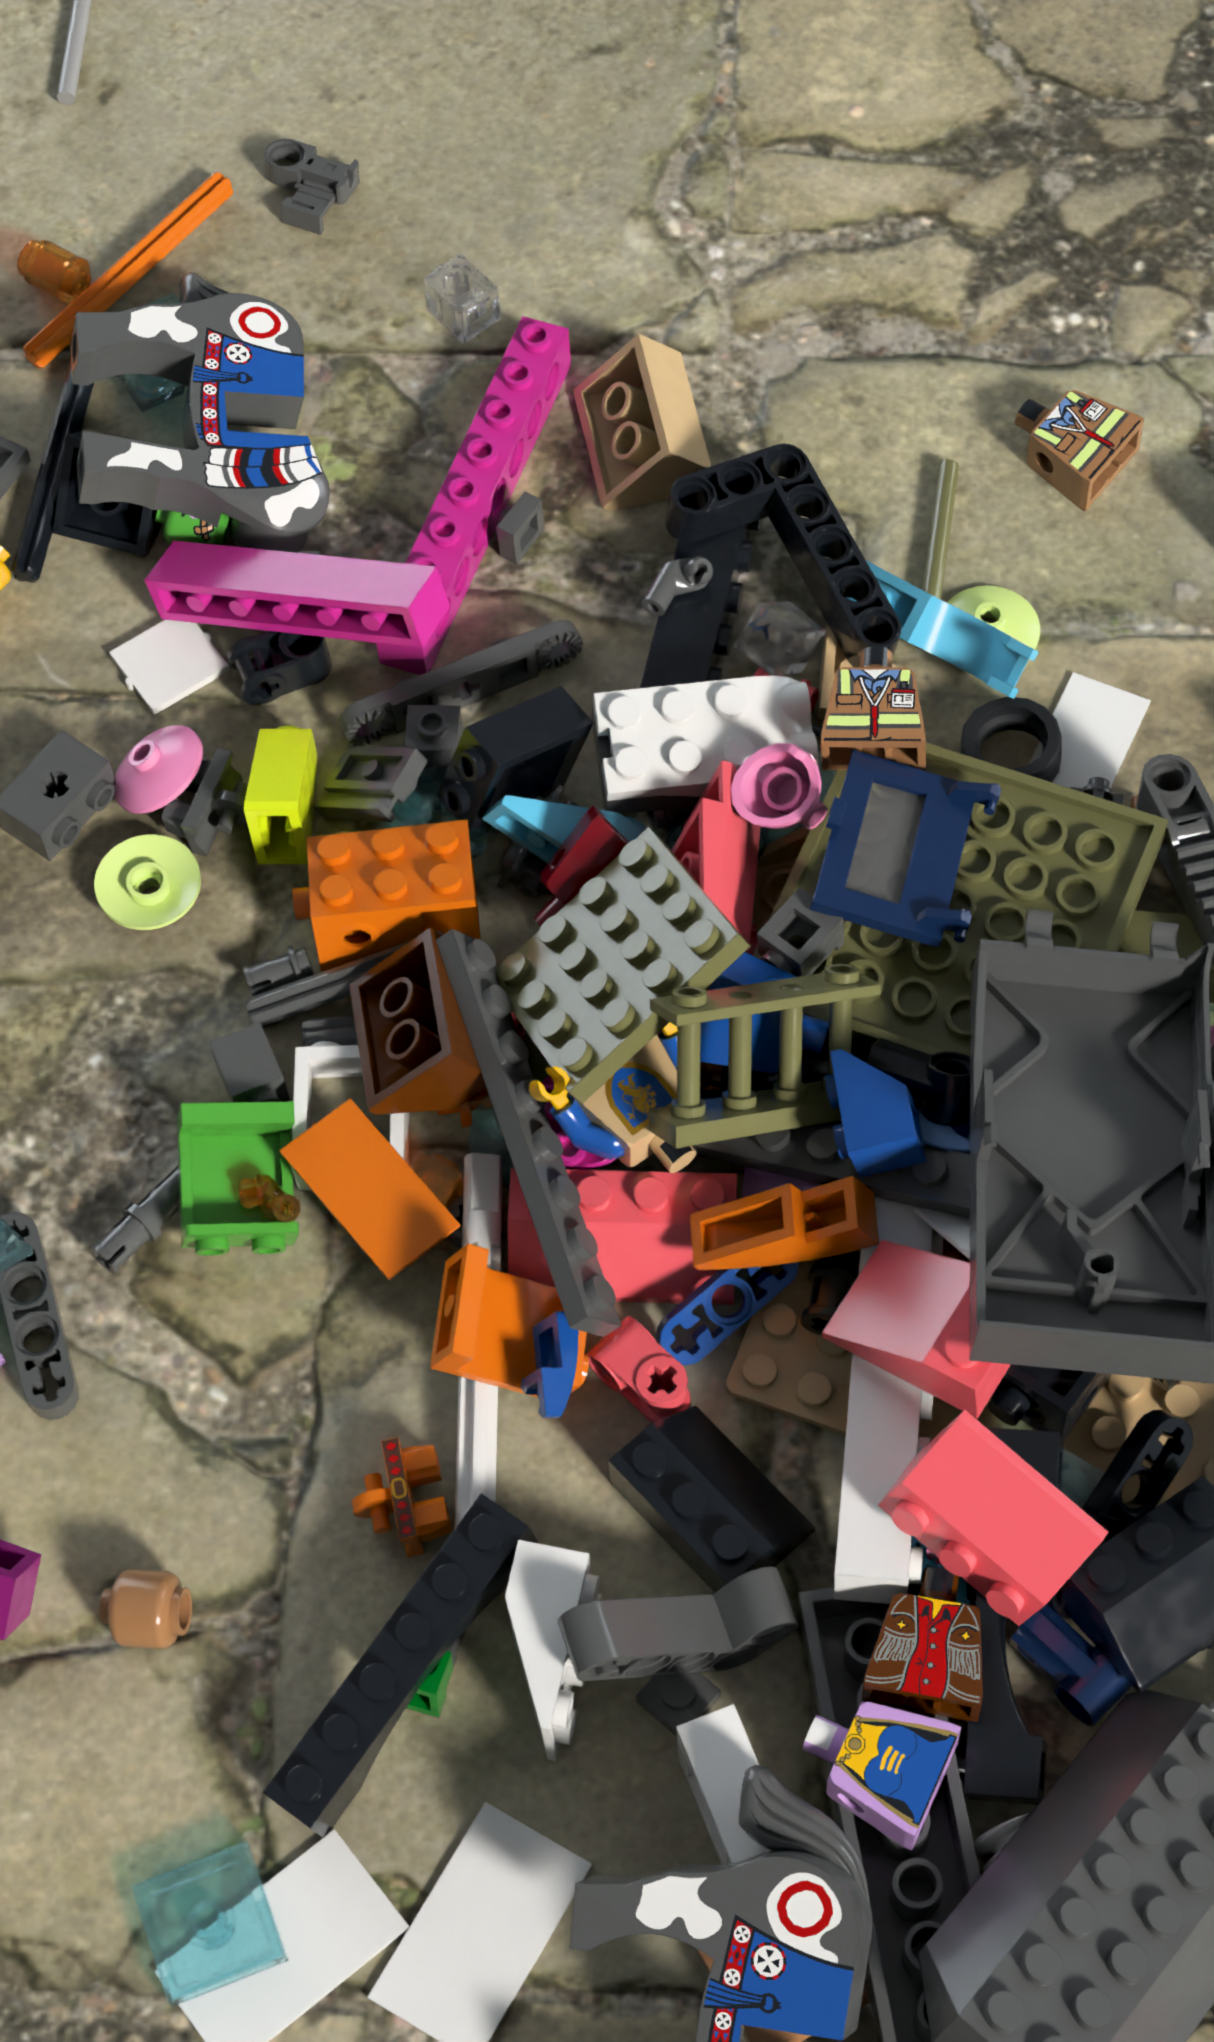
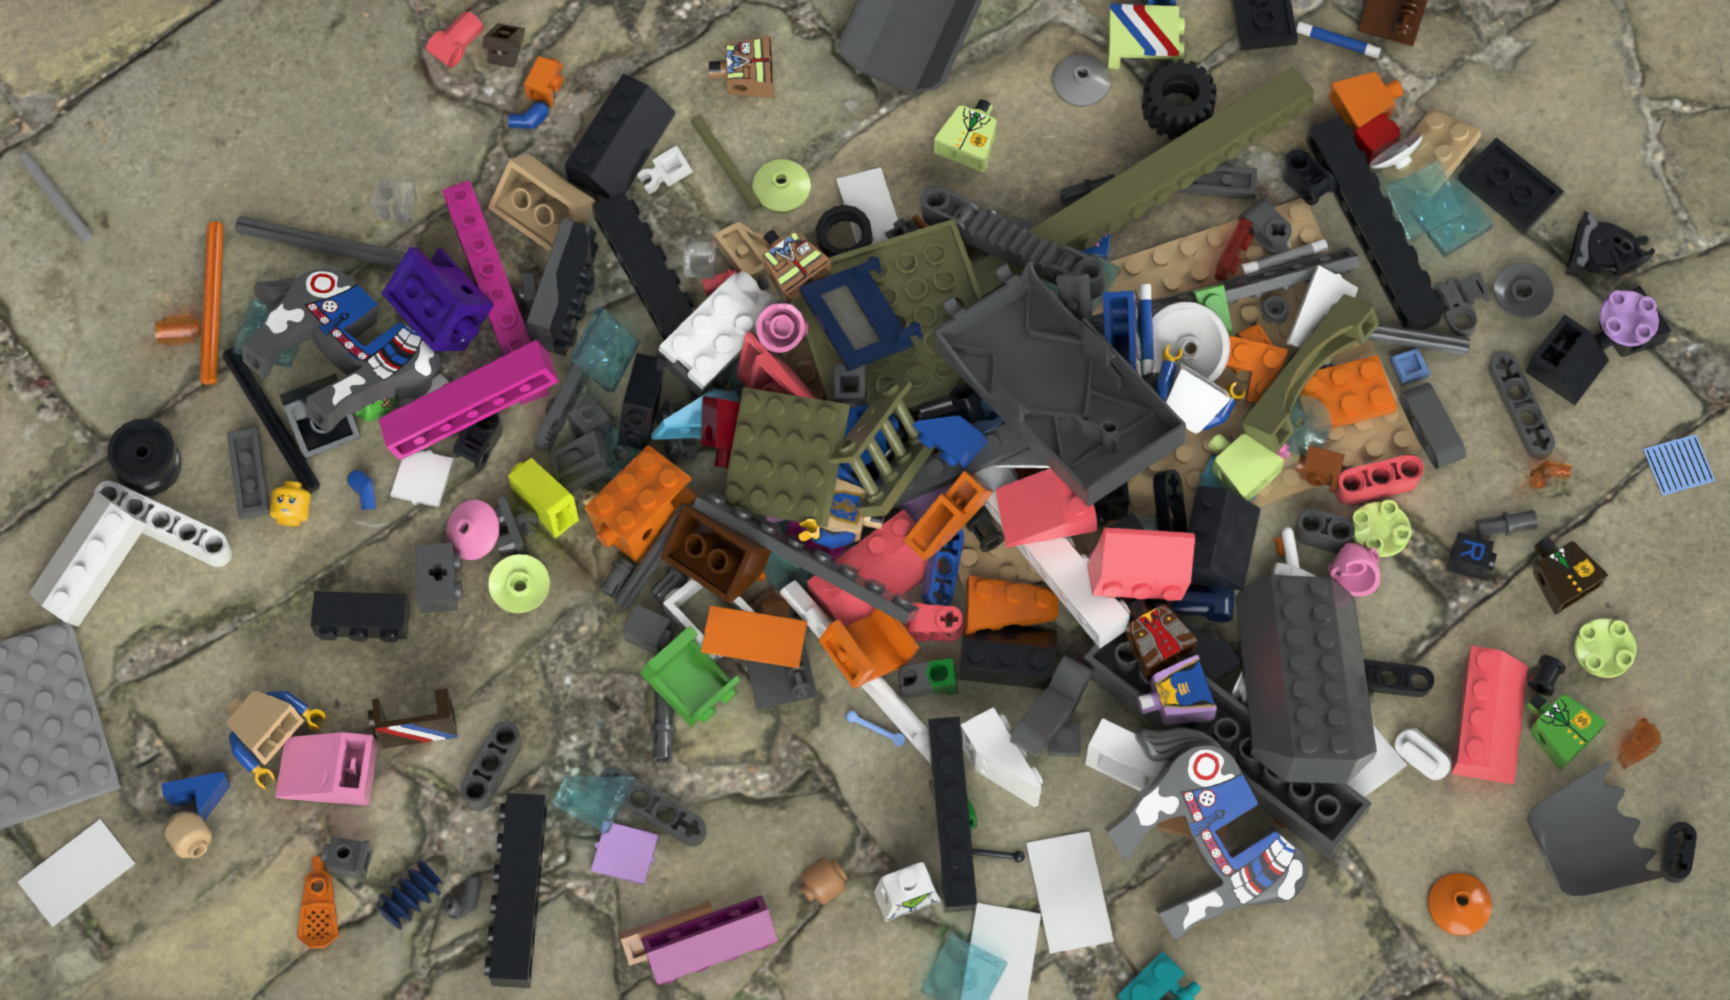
camera: 45 degrees left, 5 degrees up
clear orange arm [238,1174,301,1222] -> none
dark grey piece [264,139,360,235] -> none
orange hips [351,1437,452,1558] -> none
blue slope [520,1311,579,1418] -> none
dark grey arm [641,556,713,616] -> none
black beam [665,443,901,667] -> none
medium azure piece [844,560,1039,699] -> none
none -> dark grey axle [235,216,405,268]
none -> blue arm [347,470,376,510]
none -> dark purple torso [381,247,494,351]
none -> coral piece [426,11,484,68]
none -> dark brown slope [482,23,525,68]
none -> blue arm [508,101,549,129]
none -> orange brick [524,56,564,108]
none -> black piece [526,218,599,356]
none -> black slope [565,73,676,199]
none -> clear light blue plate [570,308,640,392]
none -> white plate [637,145,693,194]
none -> dark grey hinge [745,641,817,710]
none -> light blue hinge [846,711,905,747]
none -> white torso [874,862,941,922]
none -> leg [898,658,959,697]
none -> orange wing [965,576,1058,635]
none -> black hinge [972,848,1025,863]

